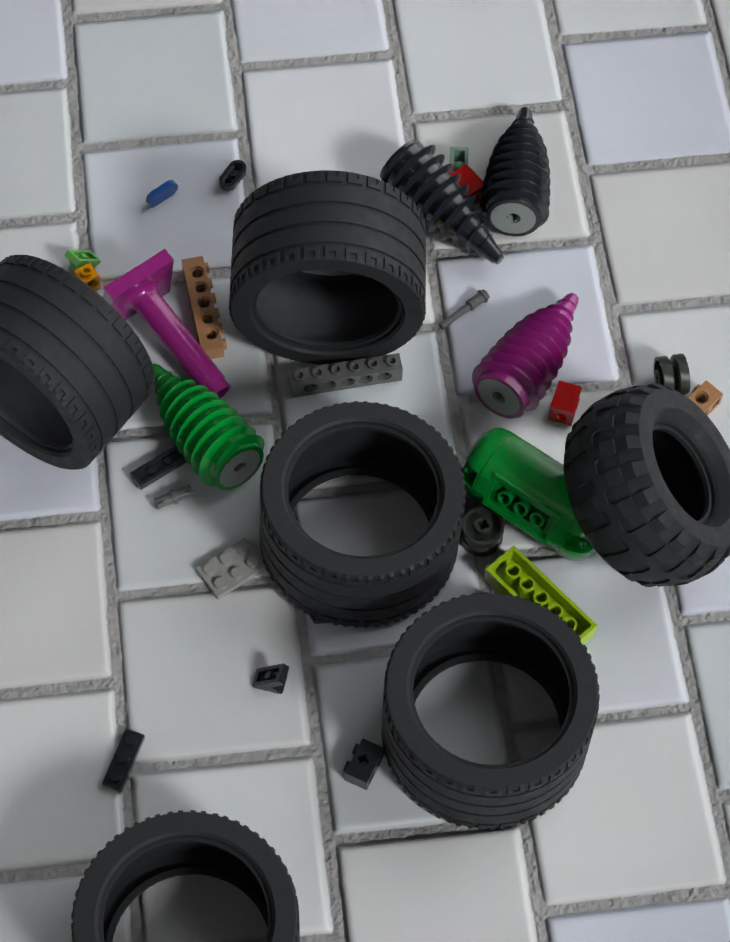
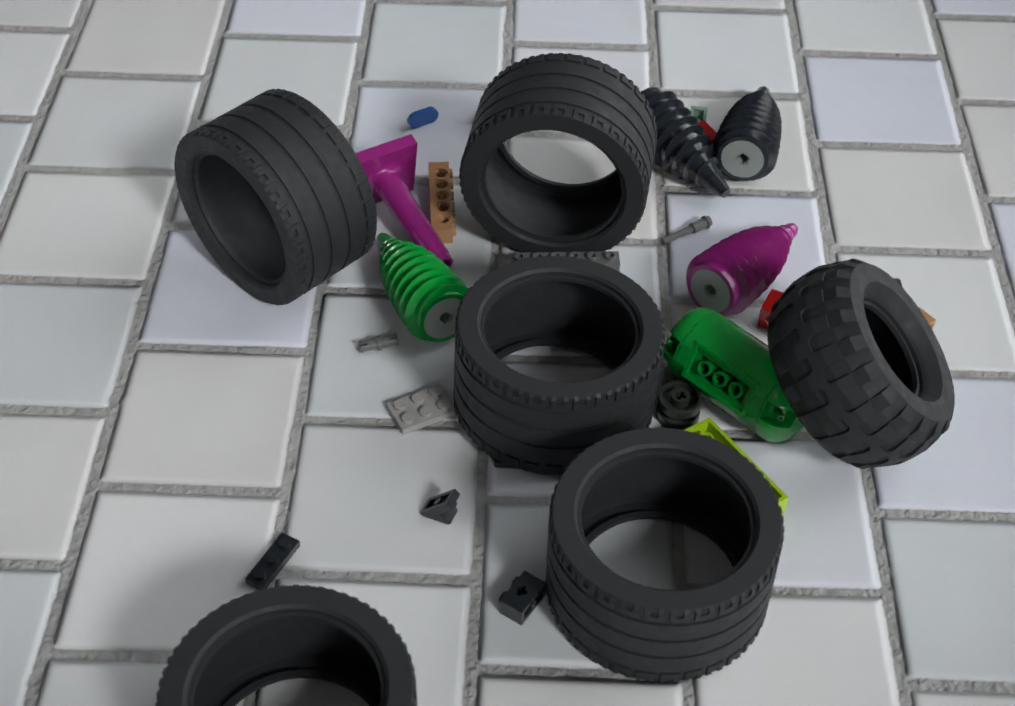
camera: 10 degrees right, 15 degrees down
black plate [130,445,187,490] -> none

